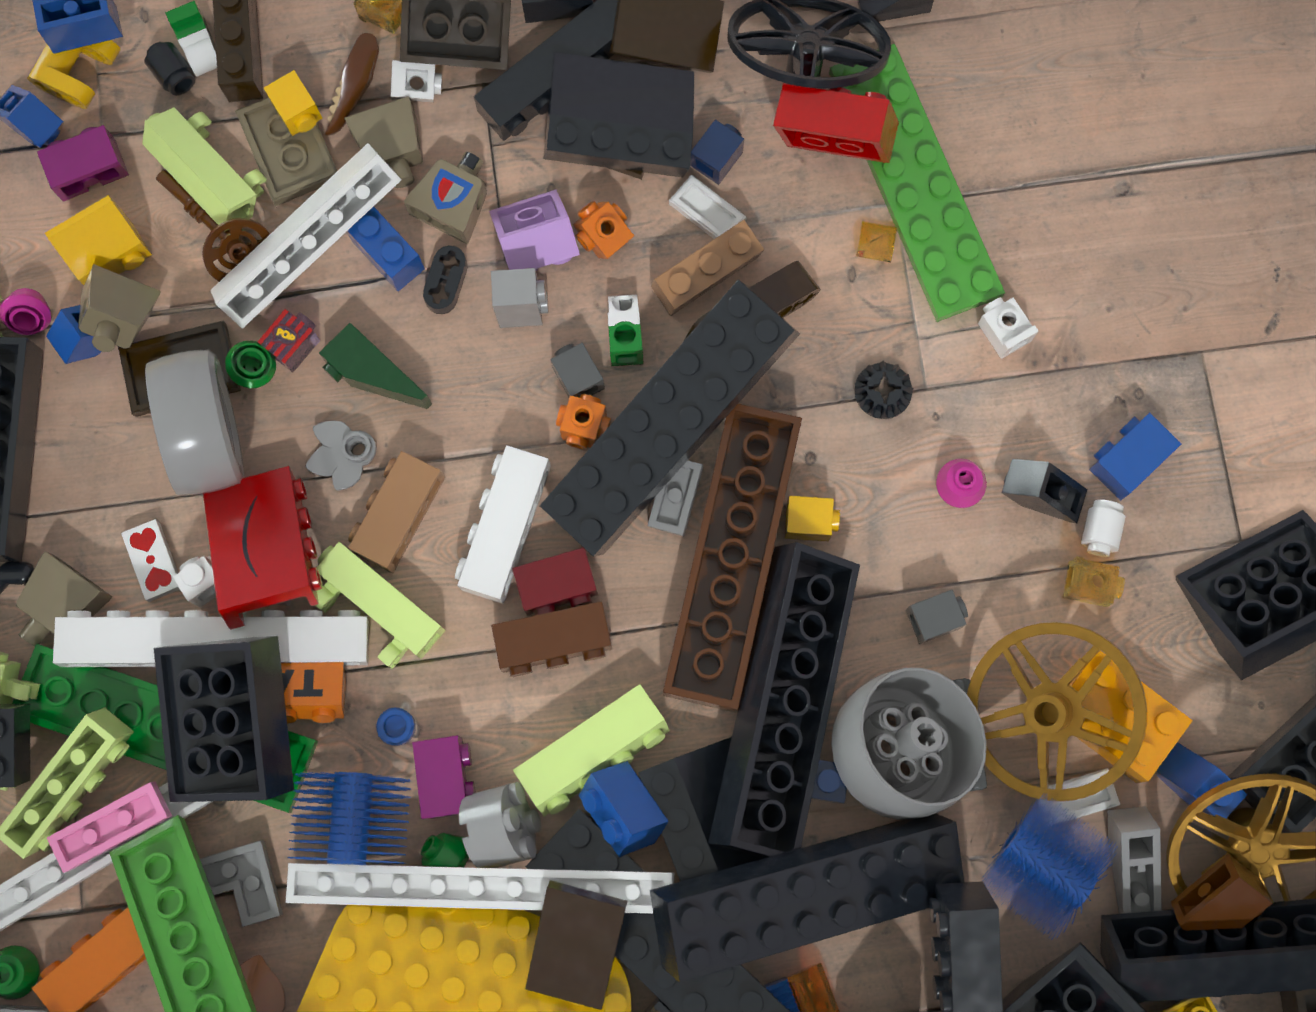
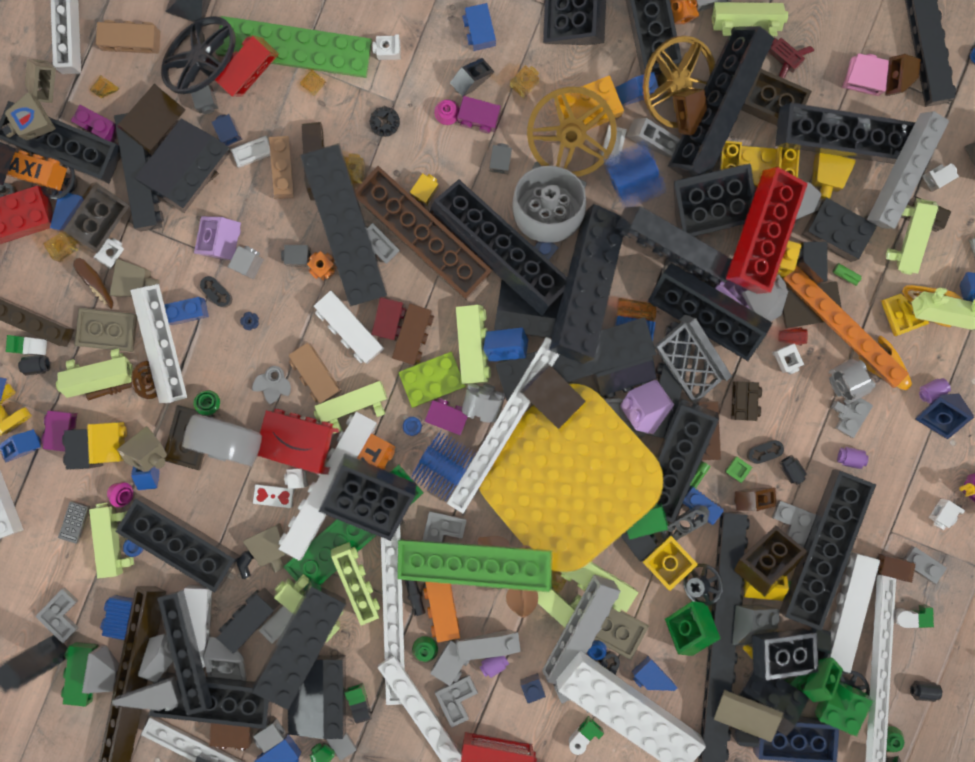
camera: 60 degrees left, 10 degrees up
bright pink plate [47,781,172,873] -> none
brick [257,309,320,373] -> none
yellow brick [264,70,323,136] -> none
dark green slope [319,323,432,409] -> none
dark tan torso [404,152,487,244] -> none
green cone [420,833,469,868] -> none
orange brick [572,201,634,259] -> none
green leg [608,294,644,366] -> none
white brick [1081,500,1126,557] -> none
none -> black brick [62,429,103,470]
none -> dark grey brick [189,84,219,114]
none -> dark blue plate [240,312,259,331]
none -> clear yellow brick [345,153,365,184]
none -> lime plate [398,351,465,408]
none -> black pin [404,580,426,616]
none -> magenta brick [458,96,501,134]

